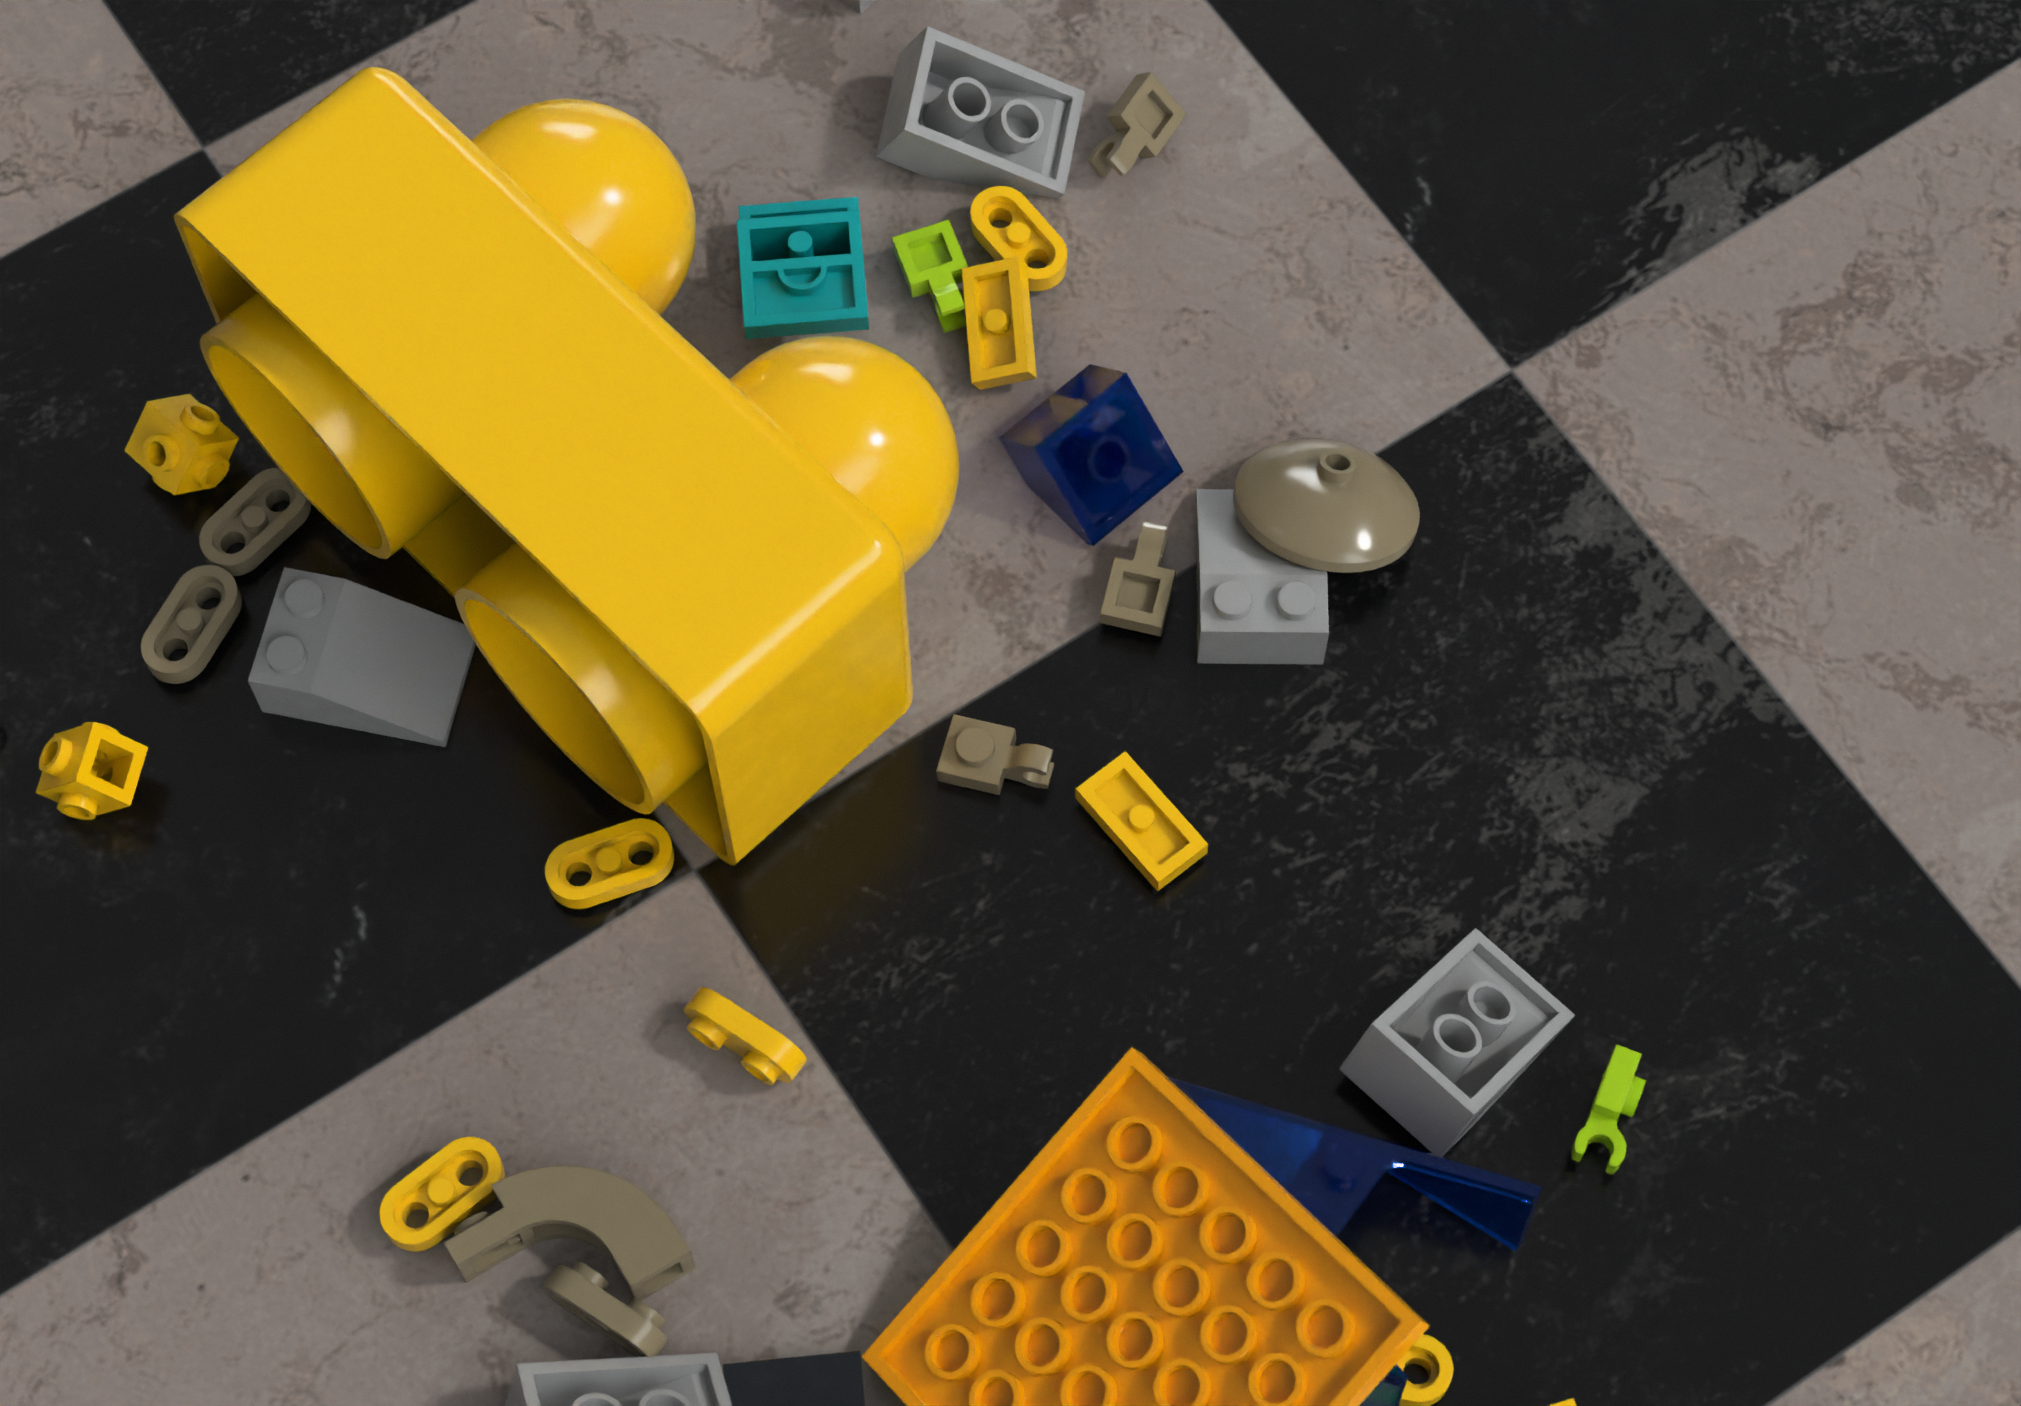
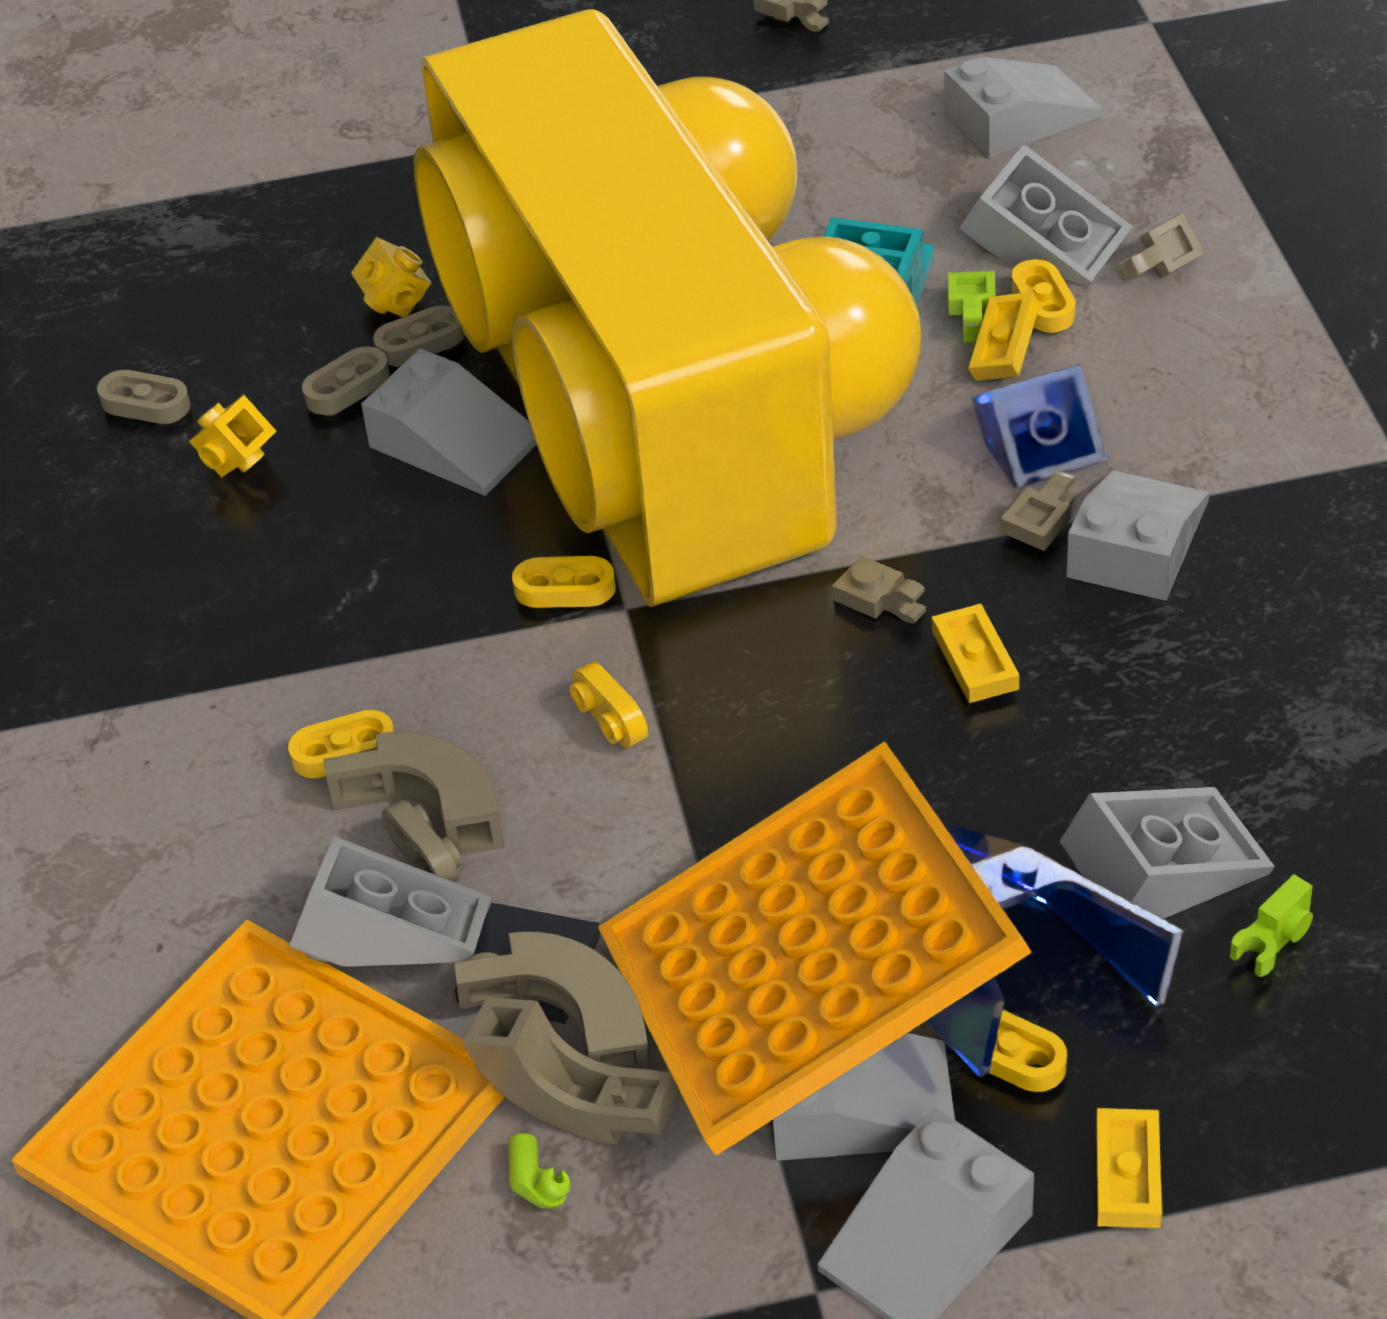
camera: 25 degrees right, 20 degrees down
dark tan dish [1233,438,1420,573] -> none

